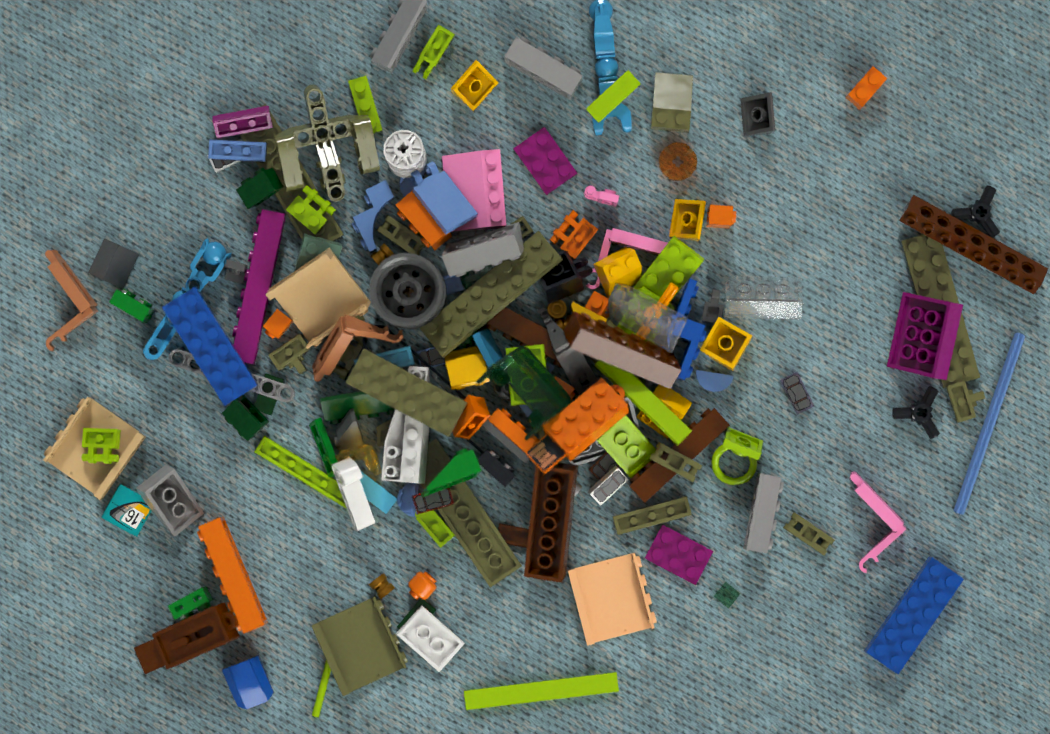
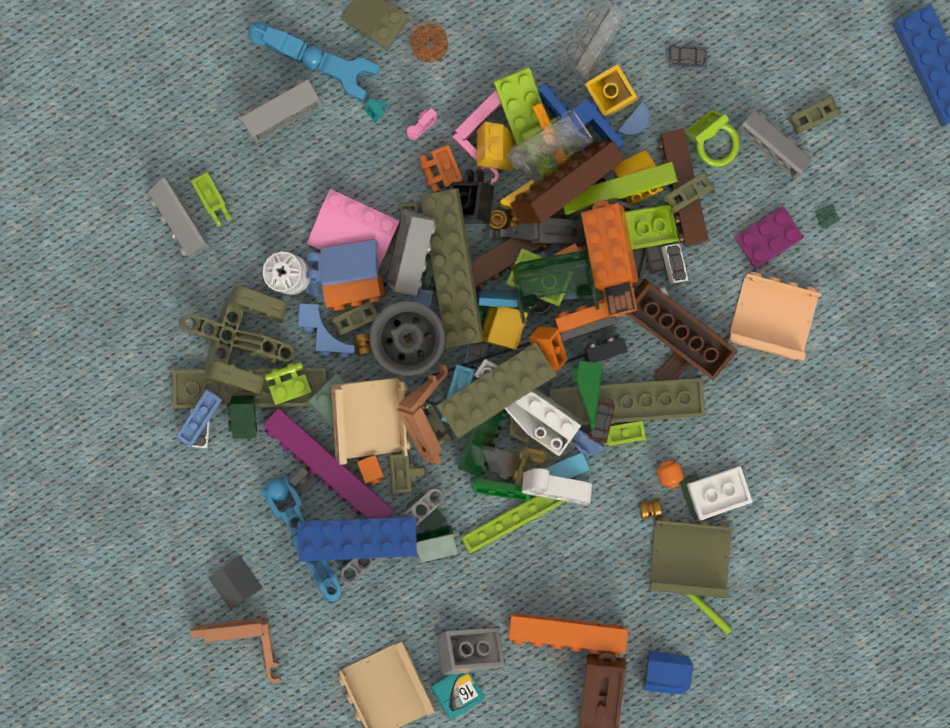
camera: 60 degrees left, 0 degrees up
lime plate [82,428,121,464] -> none
green piece [109,288,155,324] -> none
green piece [168,587,213,621] -> none
magenta slope [212,106,273,139] -> none
lime plate [348,76,383,134] -> none
yellow slope [451,60,498,111] -> none
lime tile [464,672,619,710] -> none
magenta plate [513,127,578,196] -> none
orange brick [585,291,616,319] -> none
lime tile [586,70,641,123] -> none
olive plate [612,496,692,535] -> none
yellow slope [669,199,706,241] -> none
dark grey plate [701,289,724,323] -> none
orange brick [706,205,736,229] -> none
bright pink hinge [850,472,906,573] -> none
none -> teal tile [364,98,388,123]

